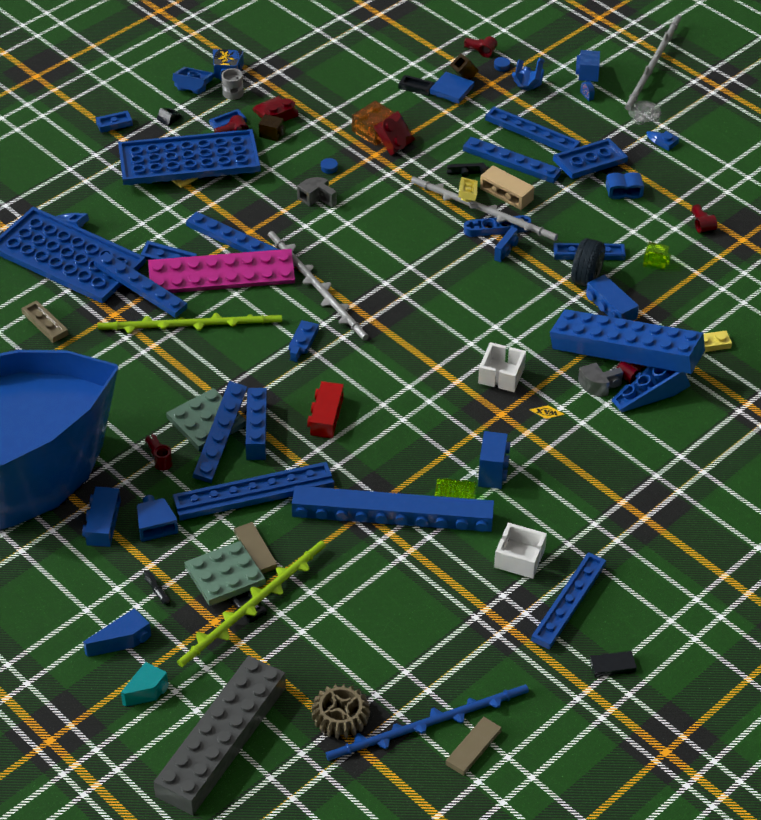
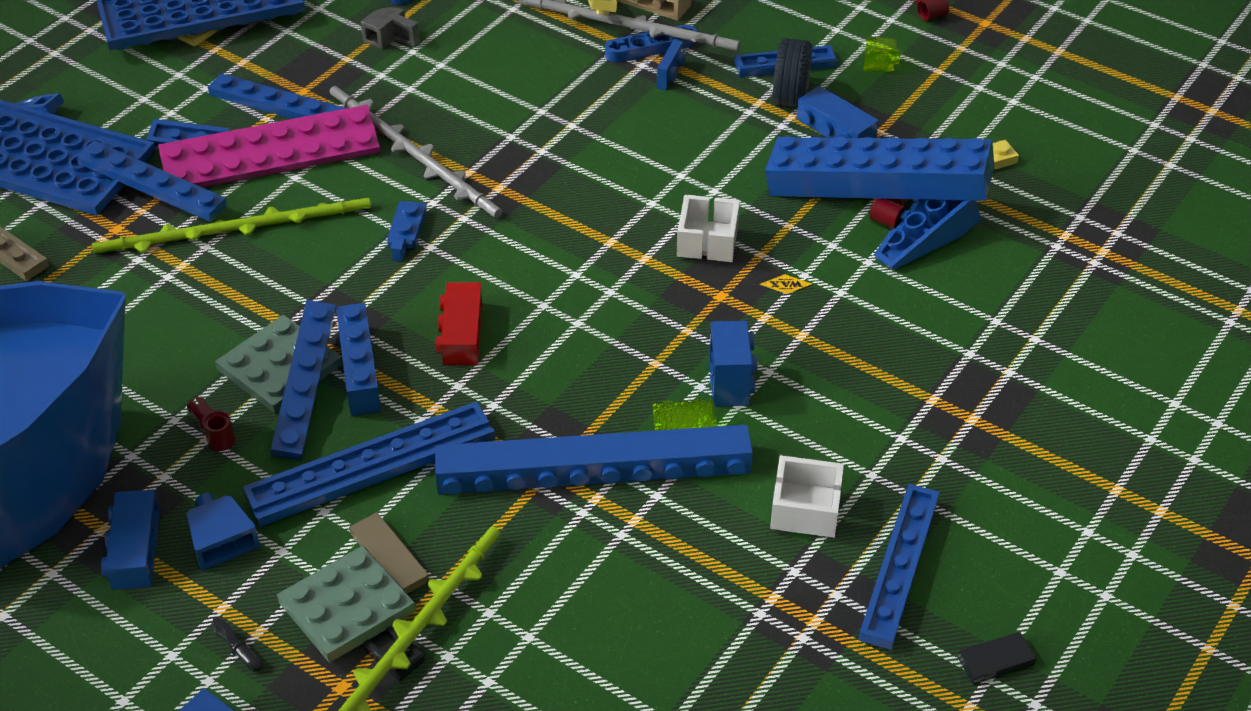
camera: 10 degrees left, 0 degrees up
flat silver brick [578,363,623,397] -> none

